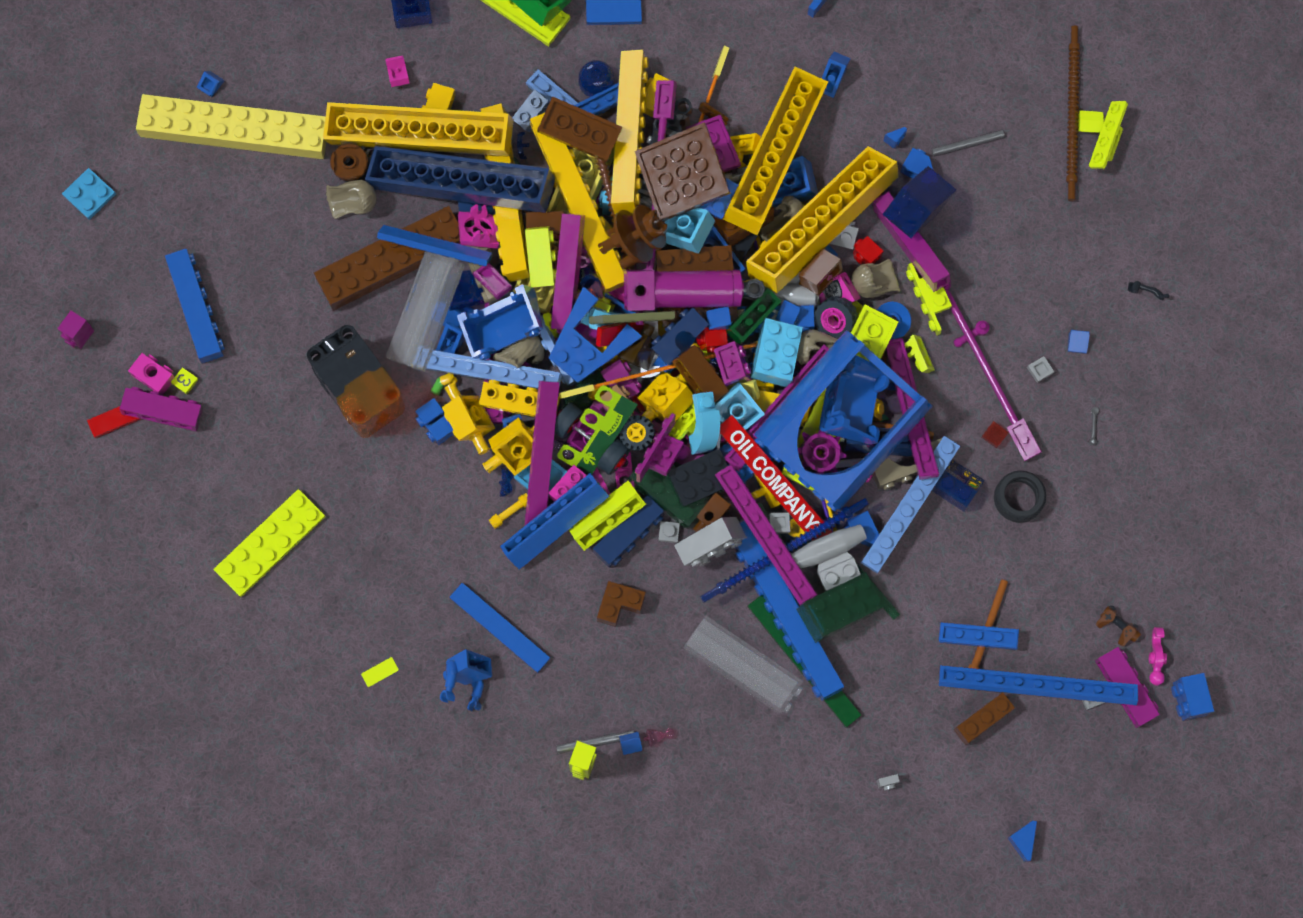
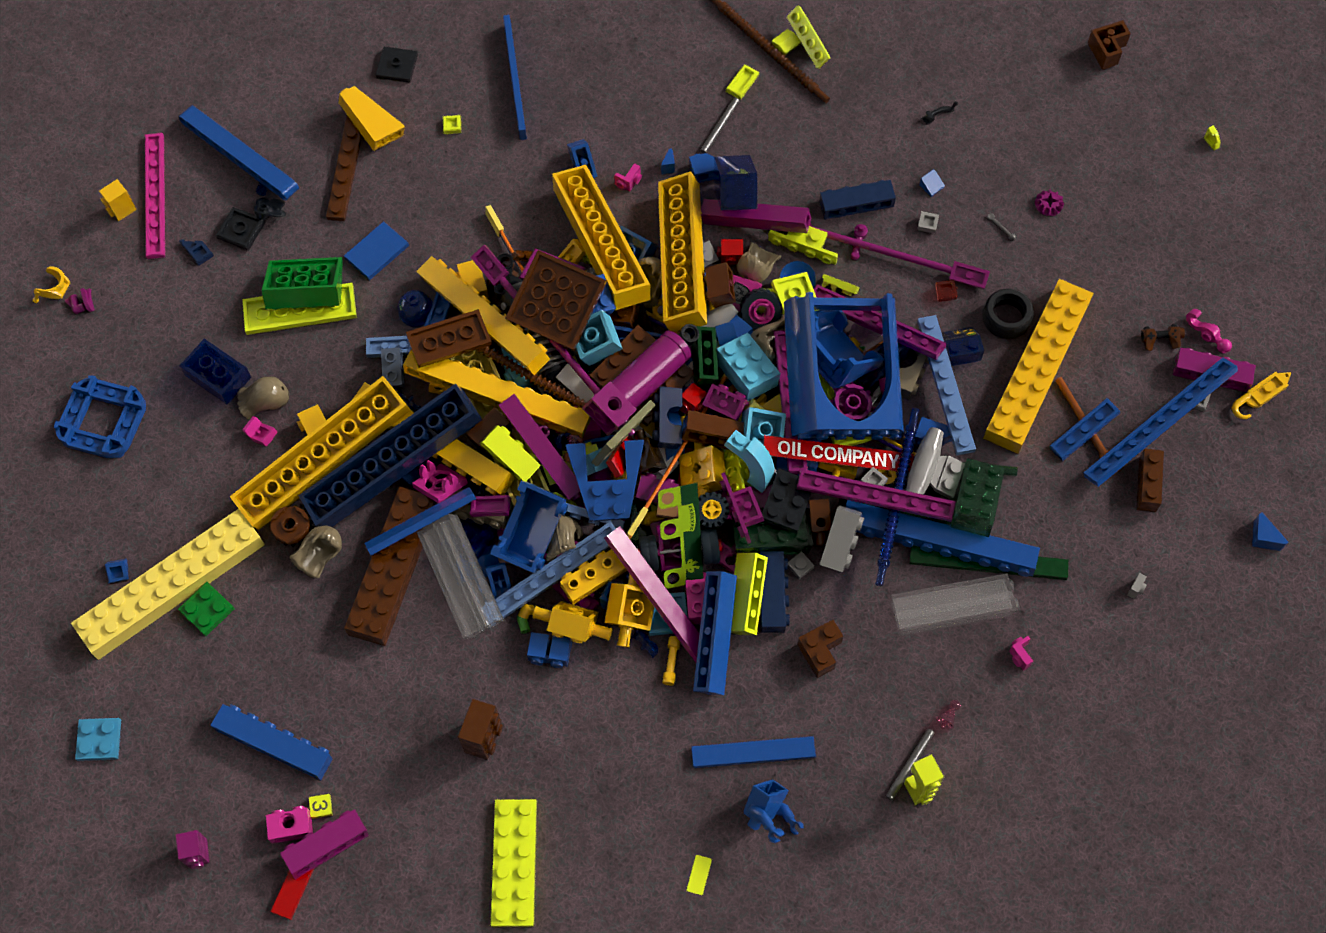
camera: 40 degrees left, 10 degrees down
piece [307,325,405,438] -> none
reddish brown piece [598,205,667,270] -> none
blue slope [619,732,642,755] -> none
blue slope [706,307,731,330] -> none
blue brick [1171,673,1214,721] -> none
none -> green plate [178,582,235,636]
none -> dark tan piece [237,376,289,419]
none -> reddish brown brick [458,699,503,760]
none -> dark pink bracket [614,164,642,191]
none -> neon yellow tile [726,64,759,100]
none -> dark blue brick [819,180,896,220]
none -> yellow brick [983,279,1094,454]
none -> dark pink bracket [1009,636,1033,671]
none -> magenta gear [1035,189,1064,216]
none -> yellow plate [1232,372,1291,420]

